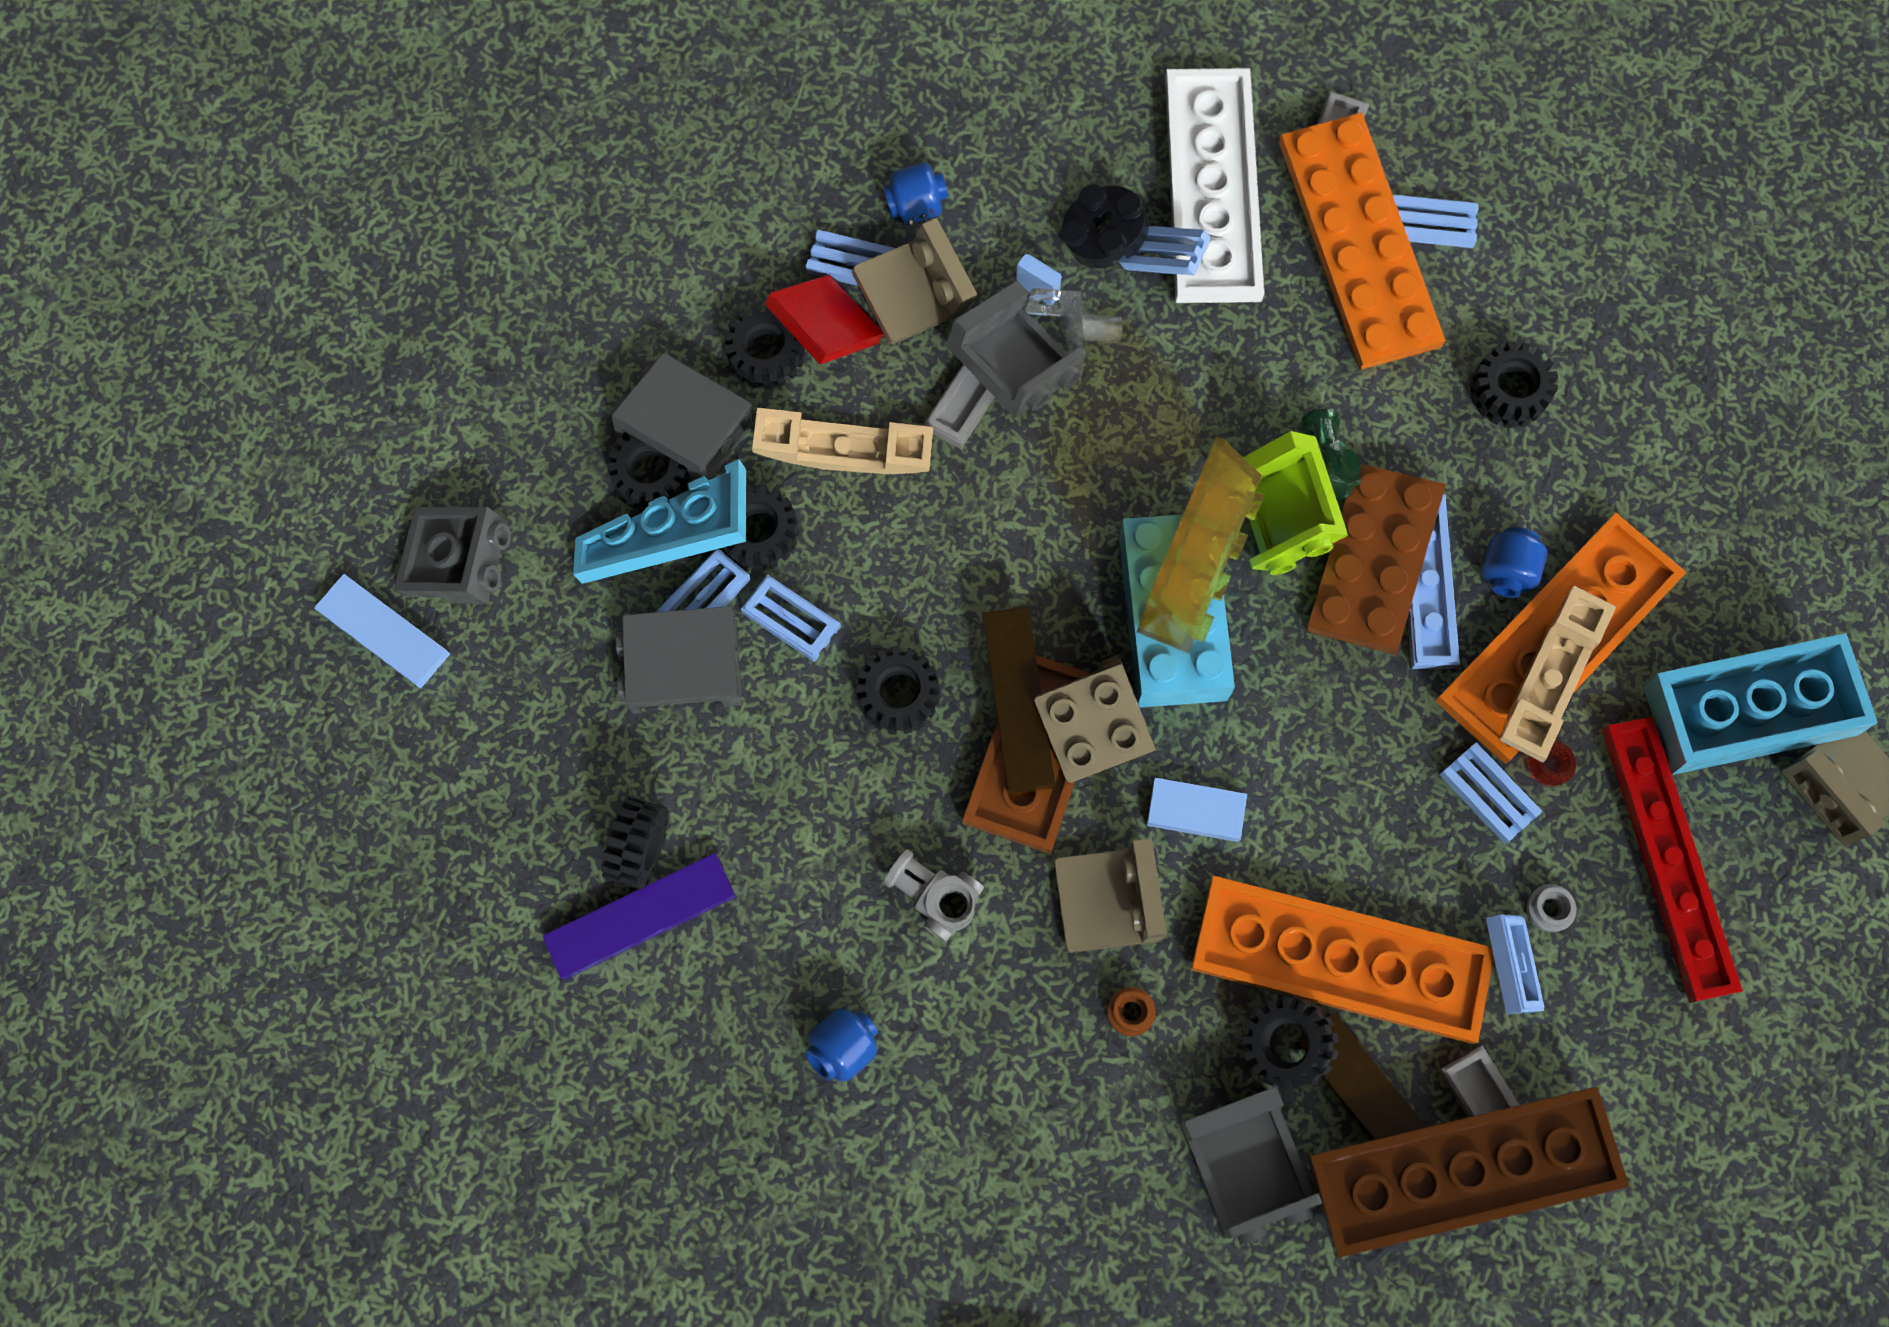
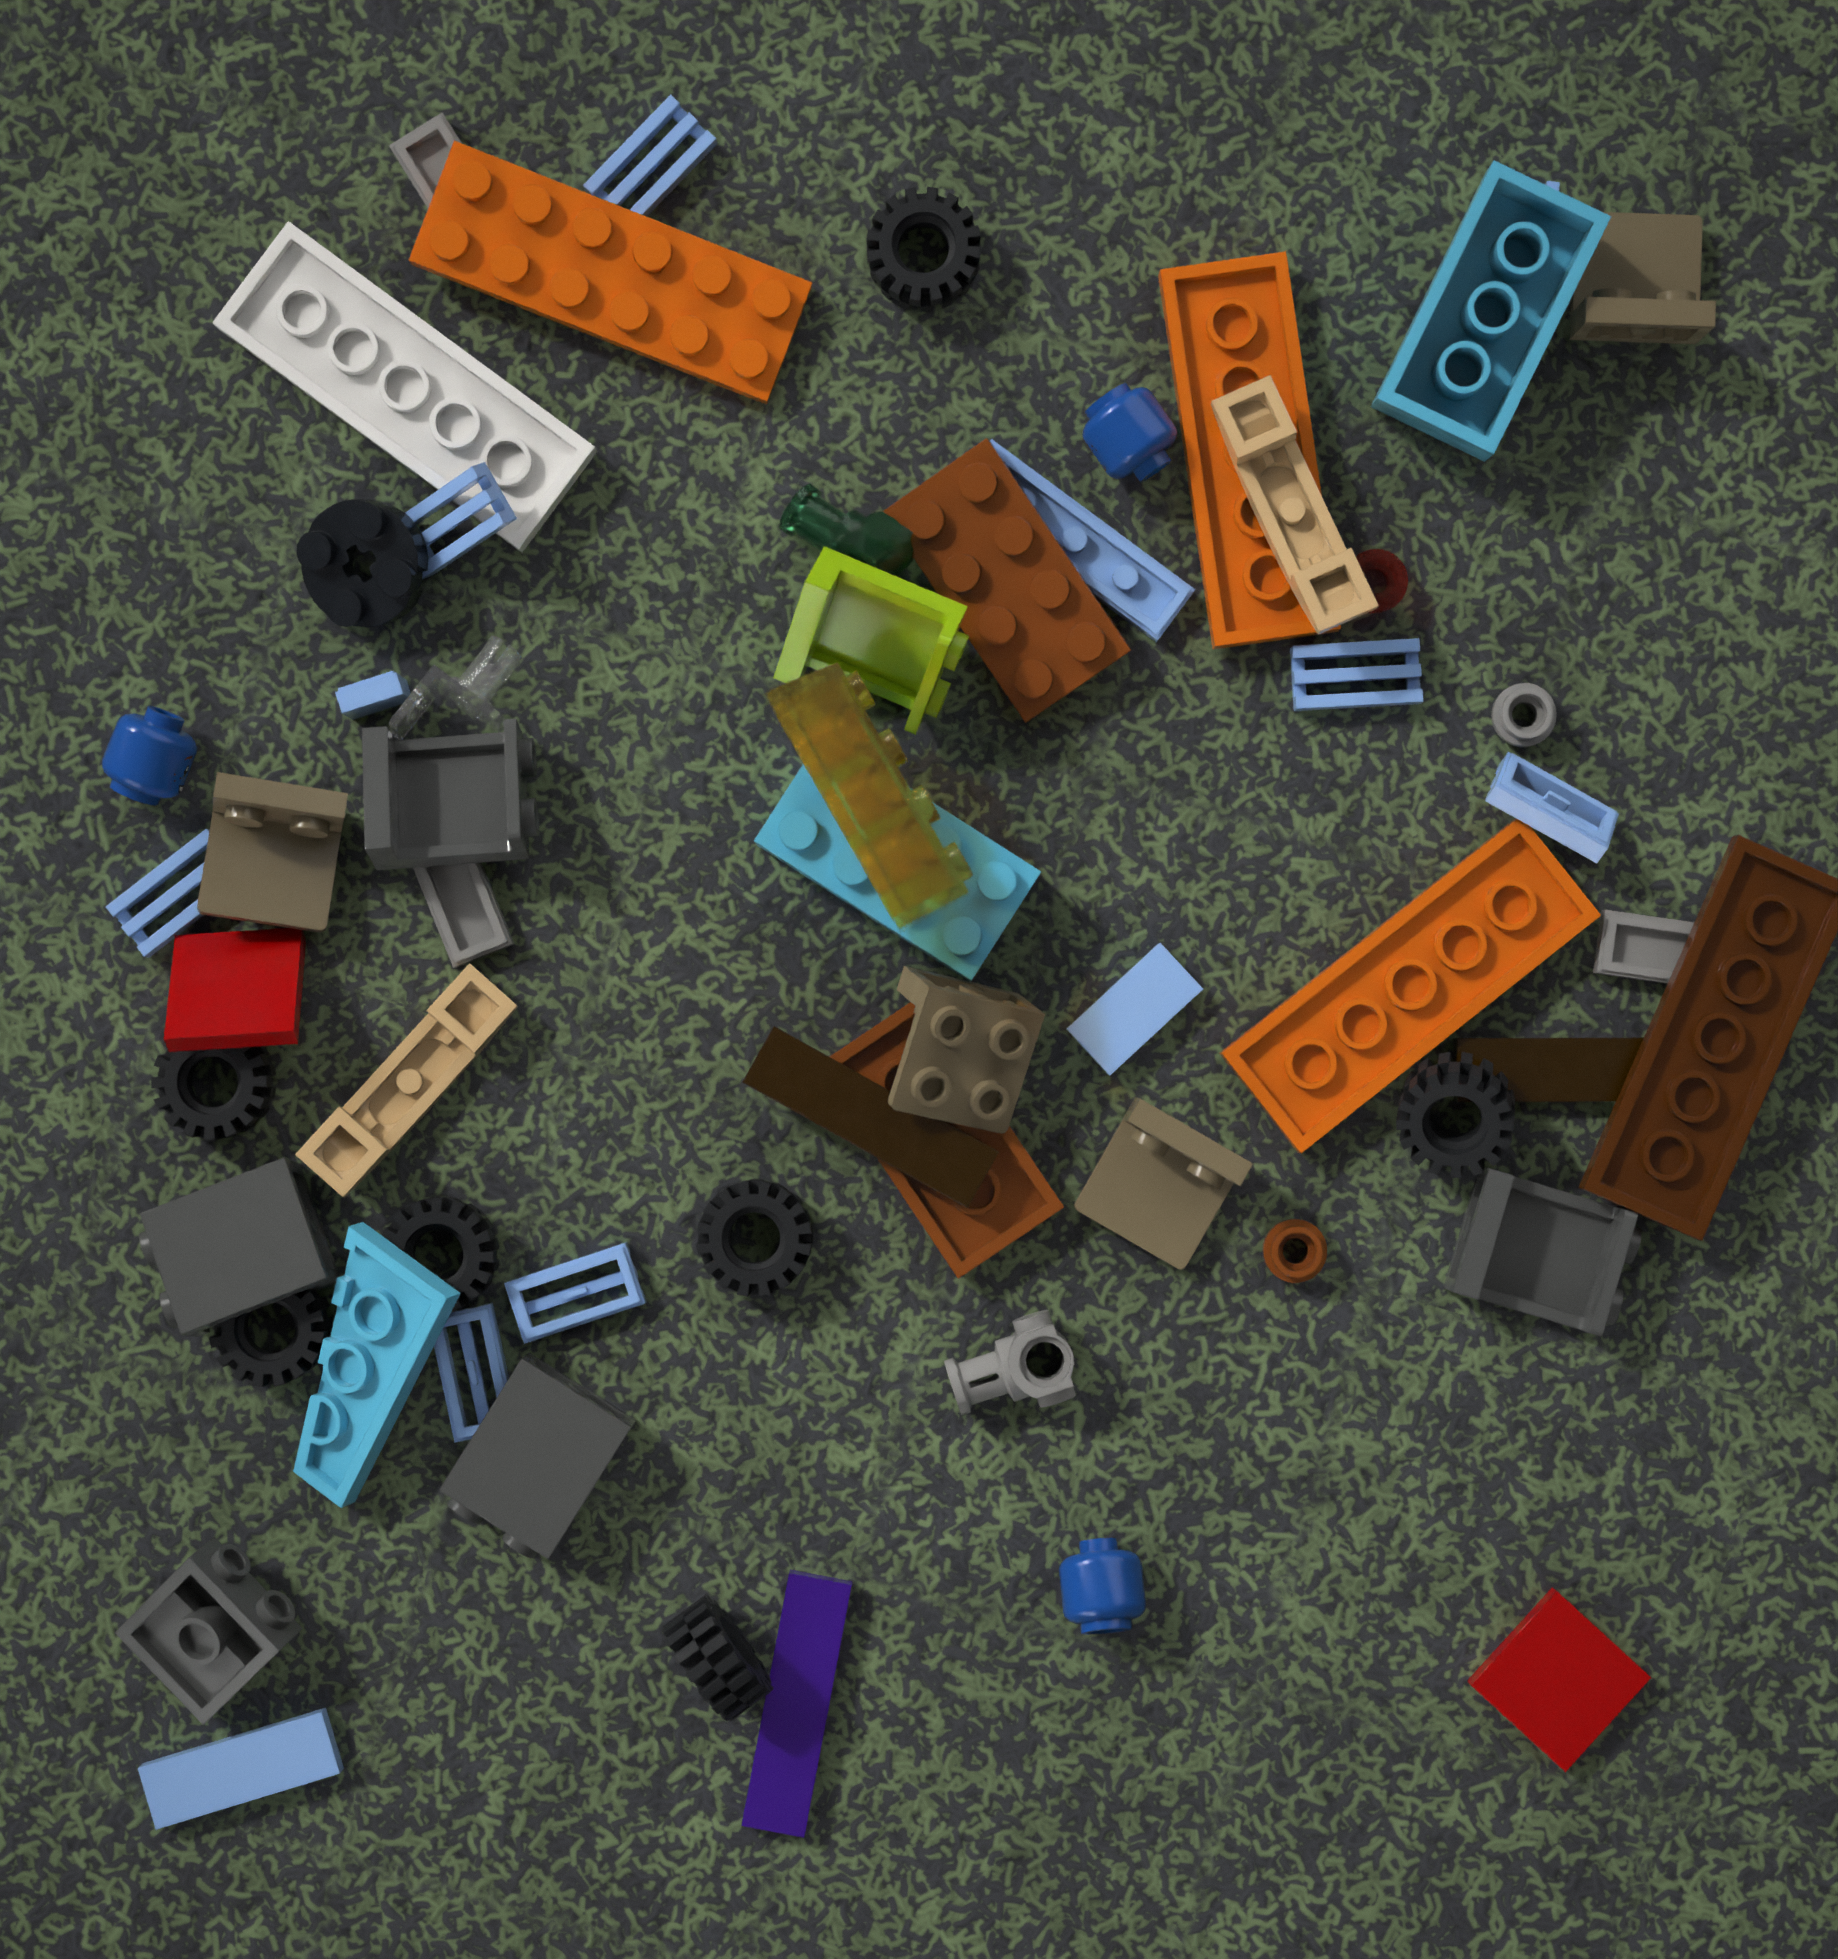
camera: 55 degrees left, 15 degrees up
red plate [1602,716,1743,1003] -> none

